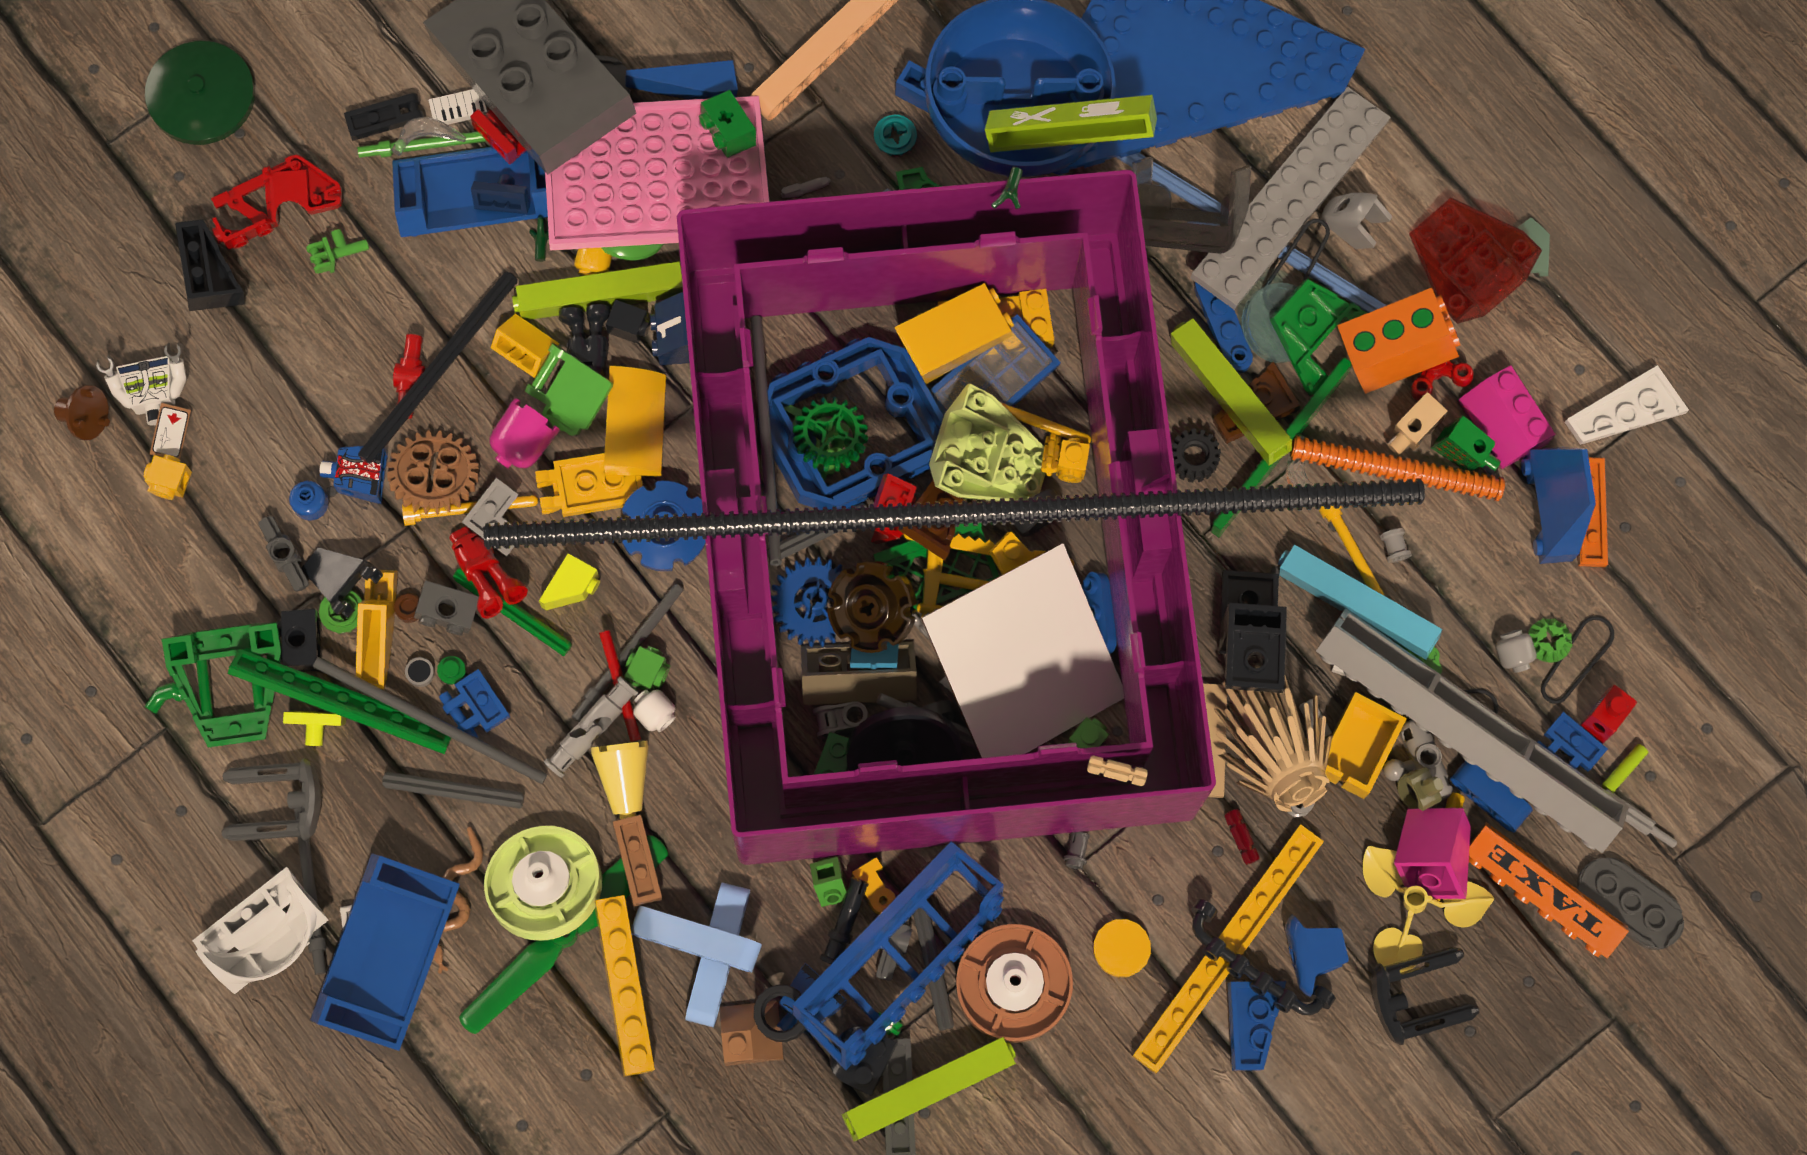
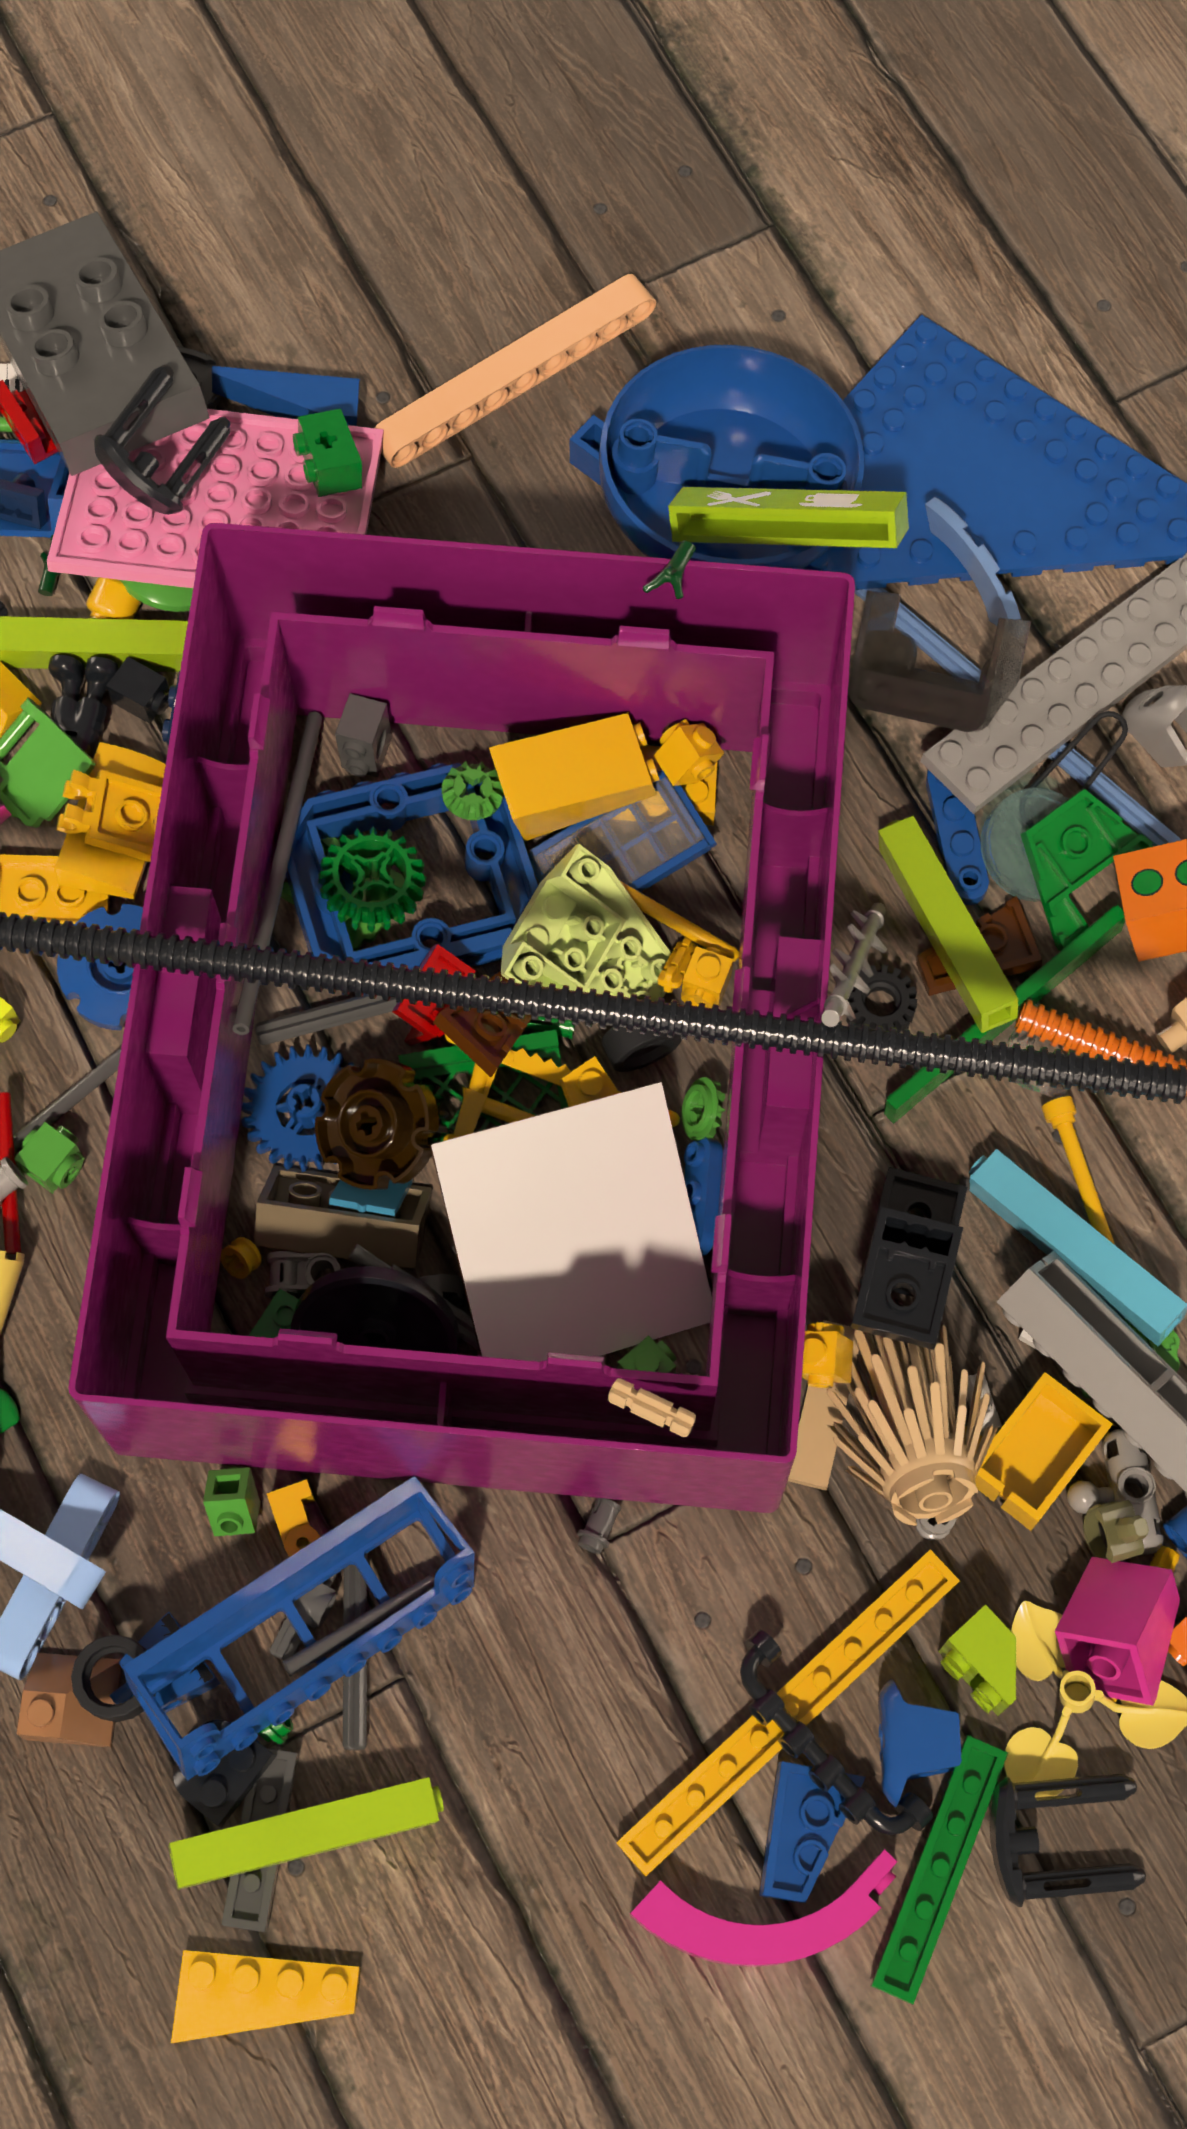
camera: 15 degrees right, 5 degrees down
white head [633,690,676,732] -> none
black pin [820,877,869,964] -> none
teal gear [874,115,917,156] -> none
nougat piece [956,924,1073,1043] -> none
yellow tile [1093,919,1151,977] -> none
dark red axle [1225,809,1260,865] -> none
light grey bush [1380,528,1412,563] -> none
none -> yellow tile [56,769,162,862]
none -> black piece [94,365,231,515]
none -> bush [221,1237,262,1279]
none -> dark grey bar [282,1575,434,1677]
none -> dark grey brick [335,694,392,778]
none -> bright green gear [441,761,504,820]
none -> dark pink arch [630,1849,897,1967]
none -> yellow brick [653,719,724,786]
none -> bright green gear [682,1077,726,1141]
none -> yellow brick [802,1322,854,1388]
none -> light grey plant [822,902,887,1027]
none -> green plate [870,1735,1008,2005]
none -> medium blue tile [925,497,1023,638]
none -> lime slope [938,1604,1016,1716]

